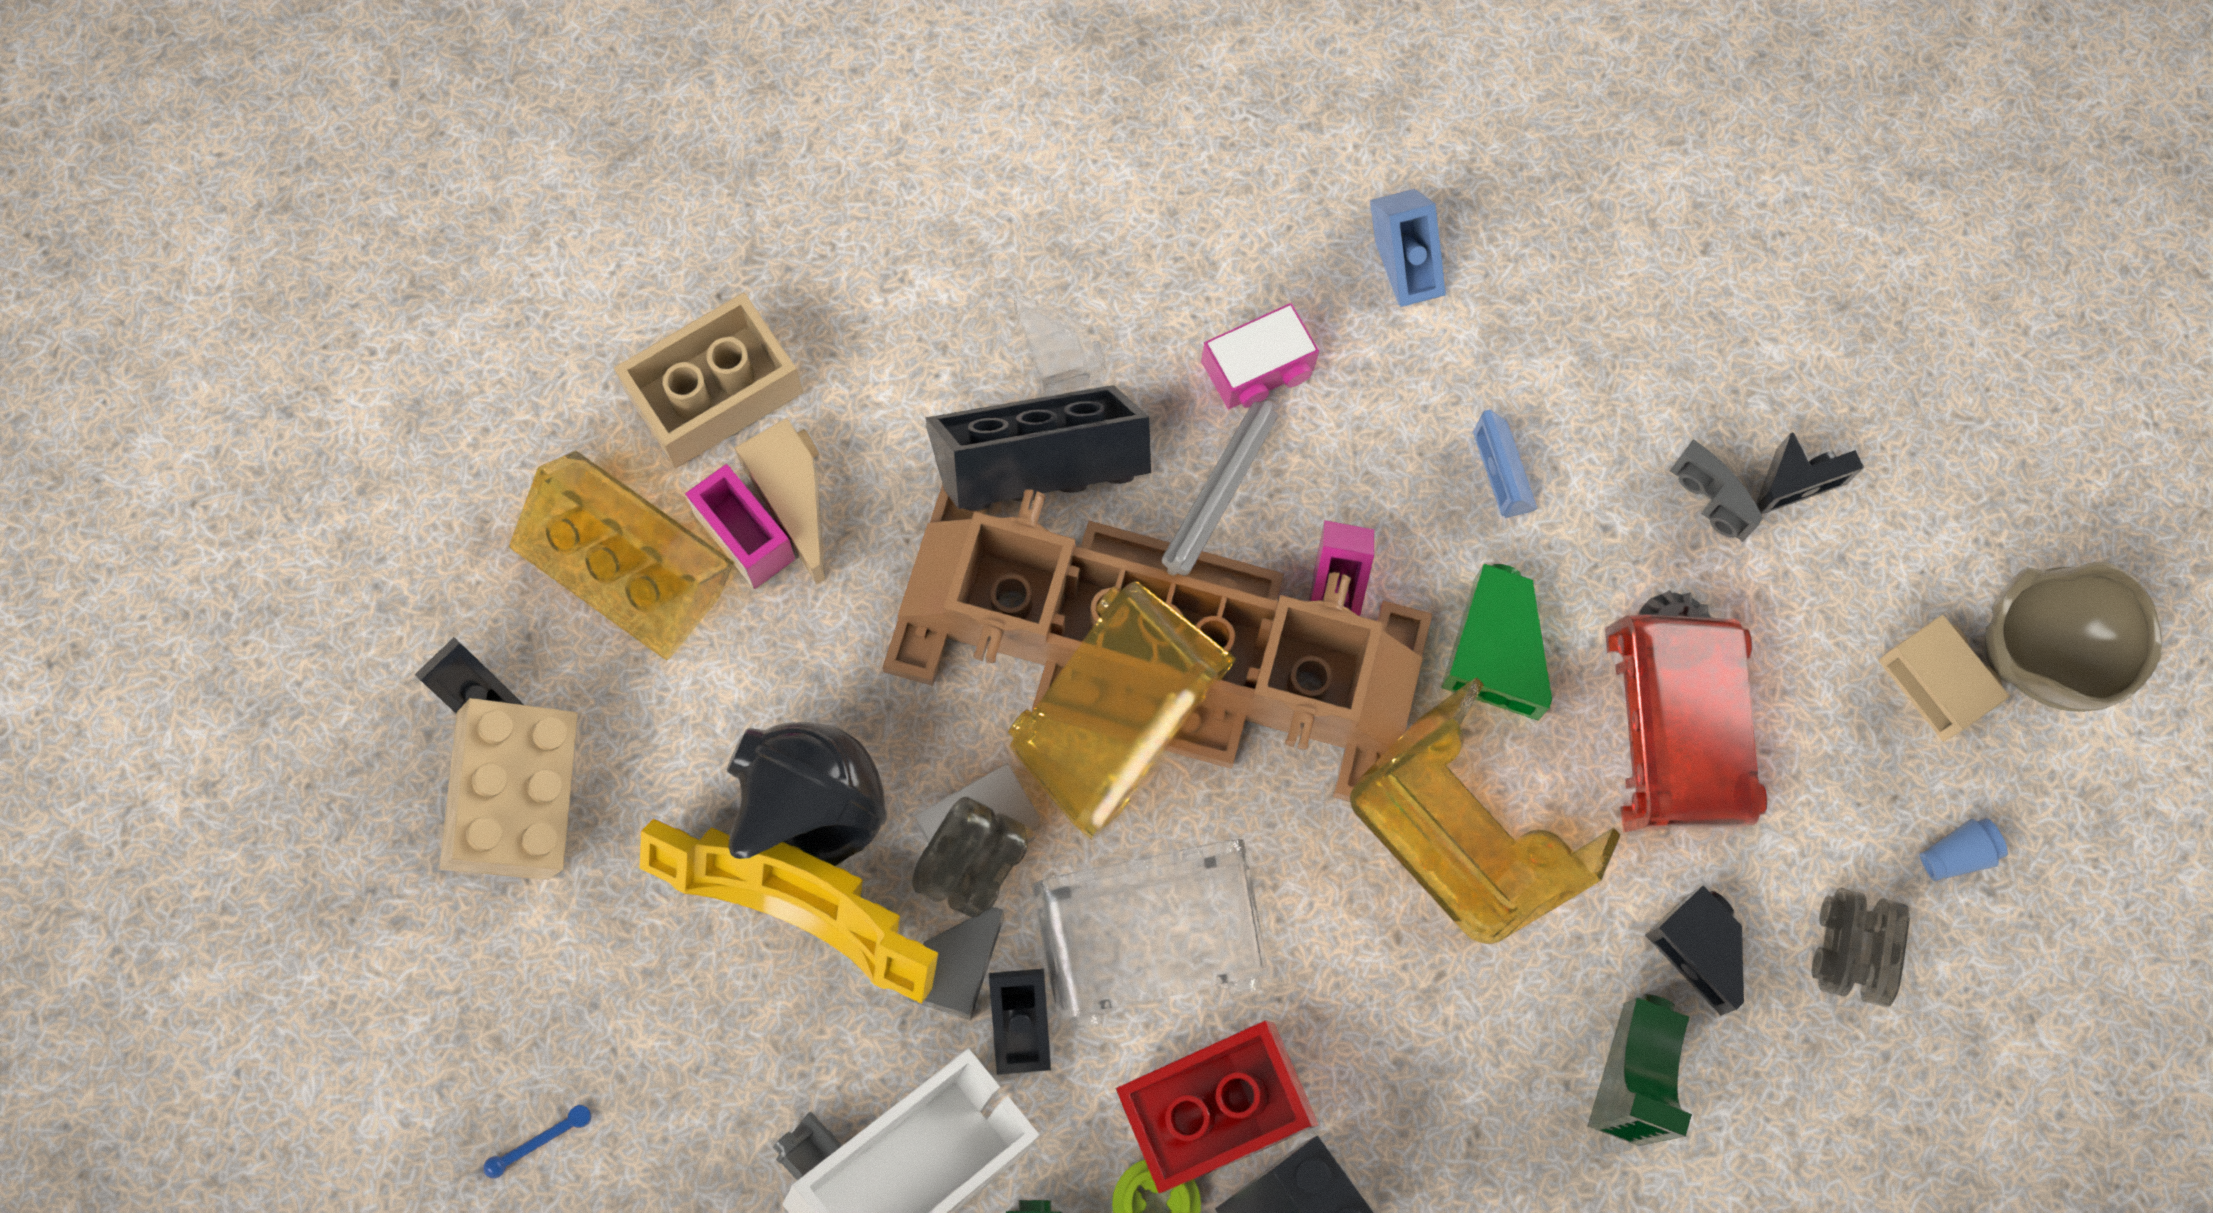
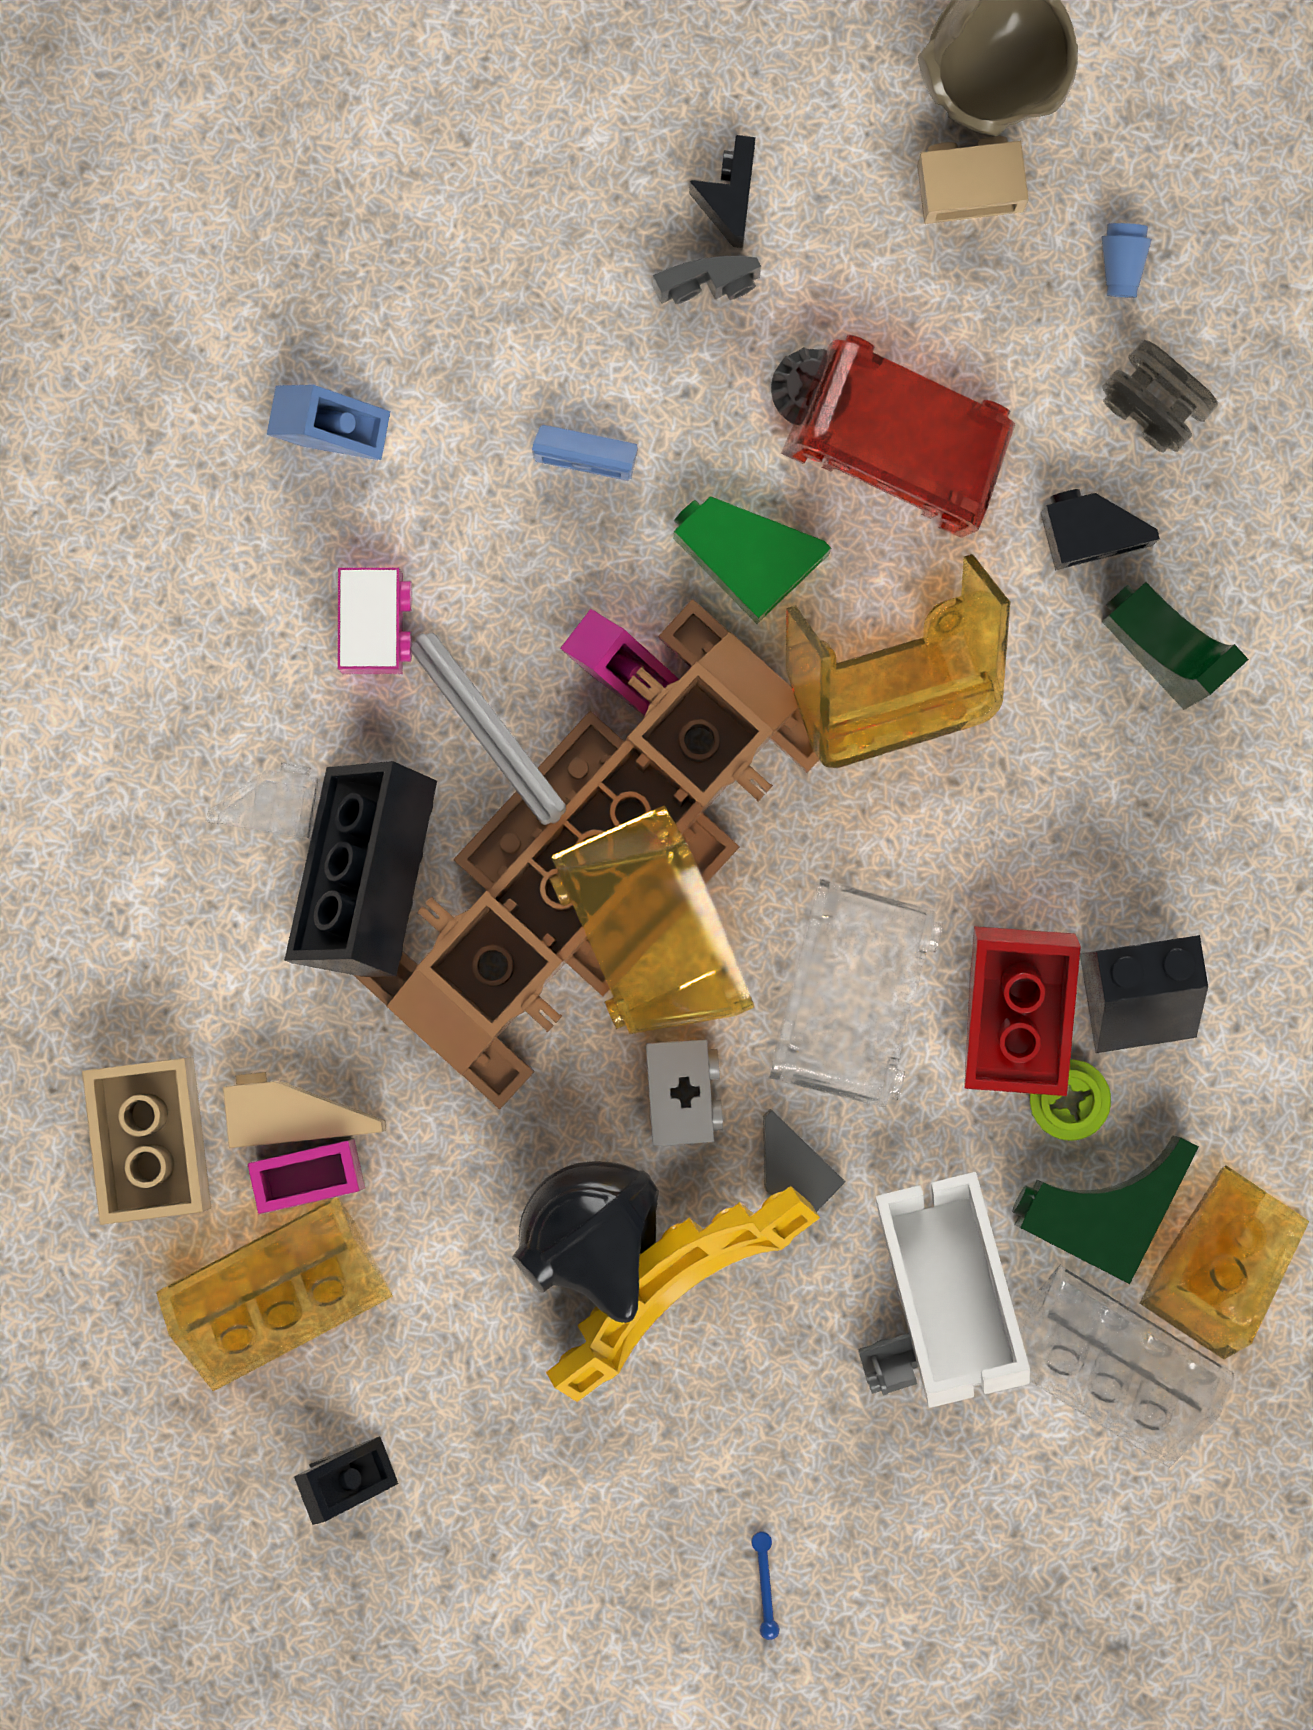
camera: 60 degrees left, 15 degrees up
tan brick [439,698,578,879] -> none
clear smoke brick [912,797,1028,918] -> none
black slope [989,968,1051,1075] -> none

